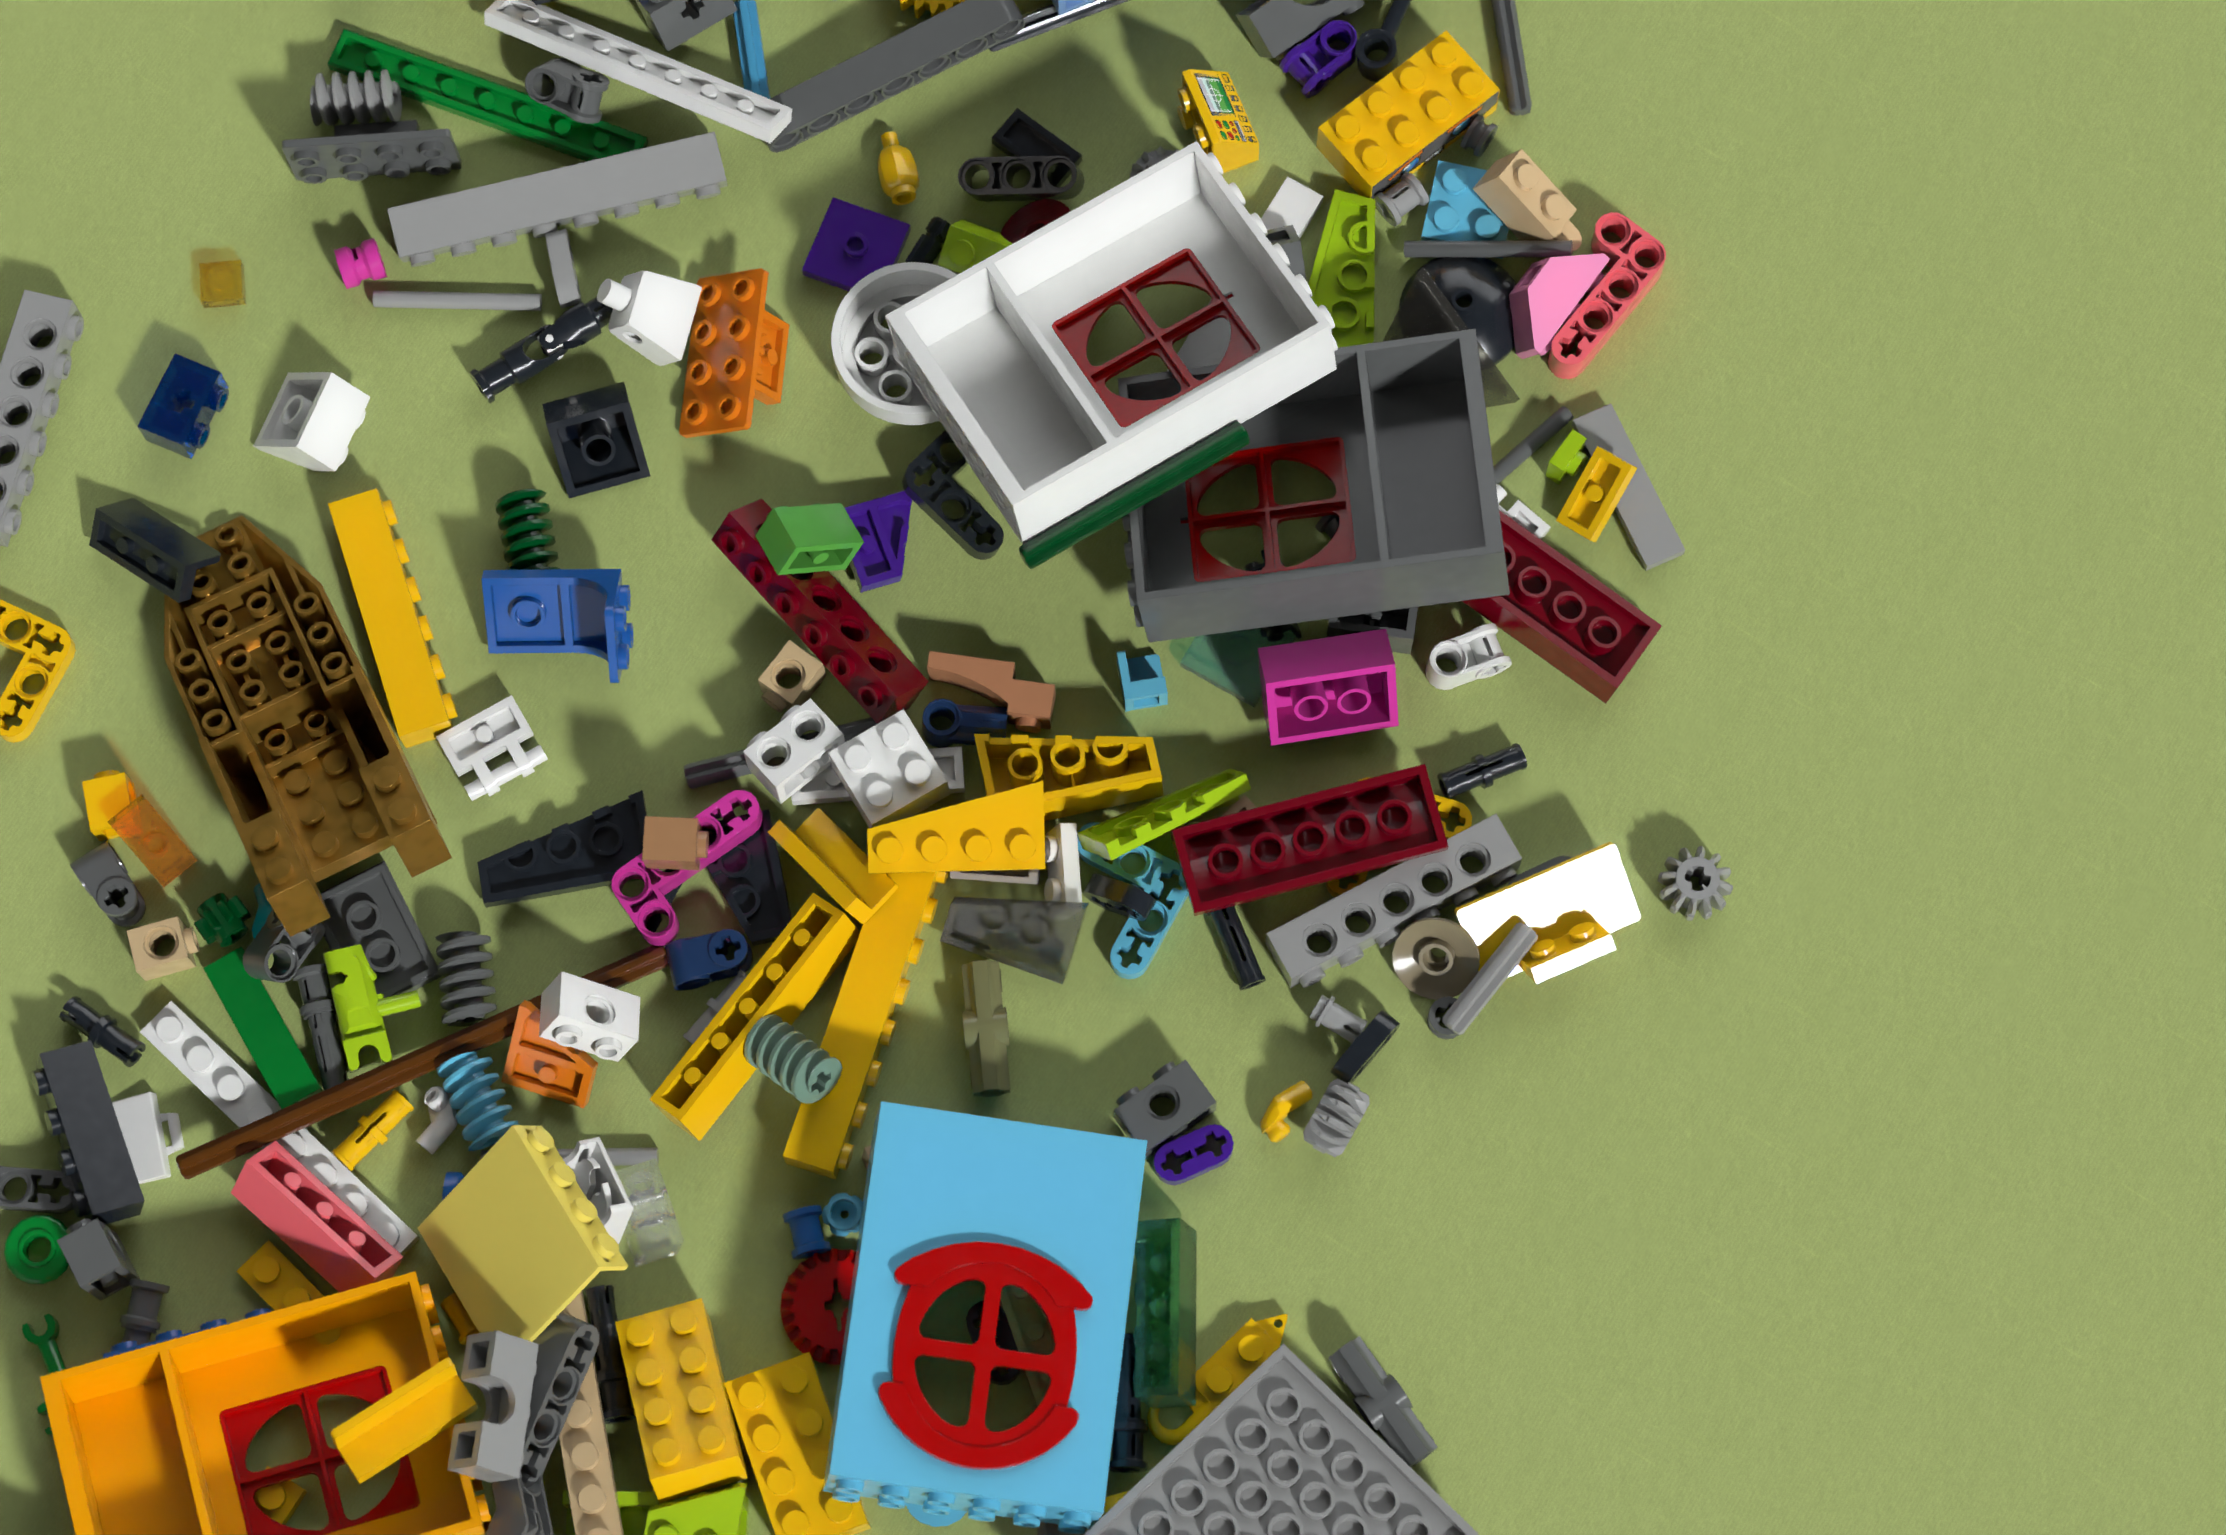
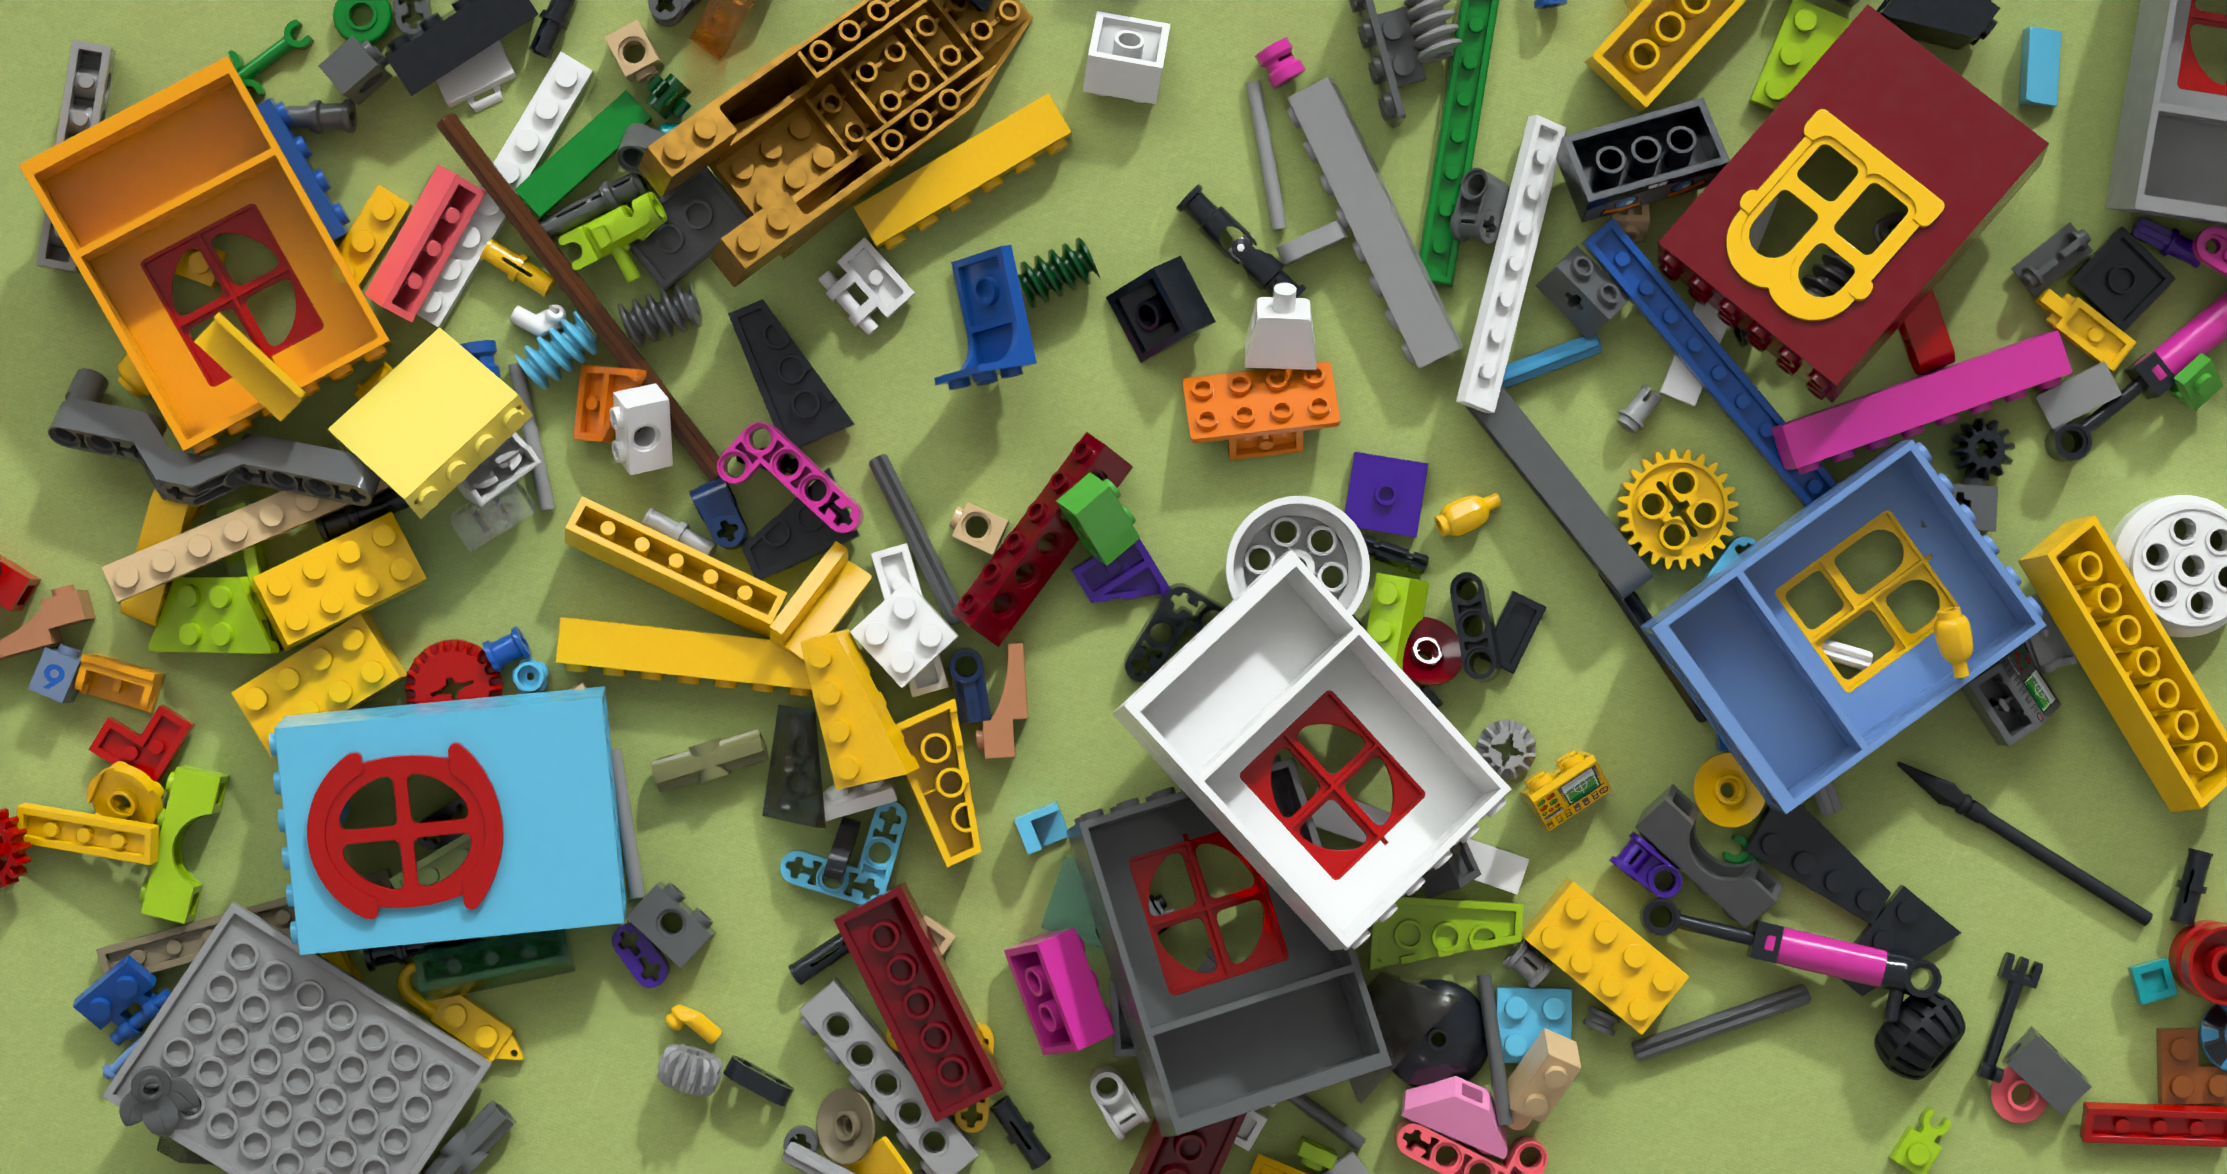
camera: 75 degrees right, 15 degrees up
light grey arch [447,1330,539,1483] -> none
medium nougat brick [642,816,709,870] -> none
white brick [743,698,845,804] -> none
sand green piece [744,1014,842,1103] -> none
dark green axle [1019,422,1250,569] -> none
lime wing [1077,768,1251,861] -> none
light grey pin [1309,995,1368,1044] -> none

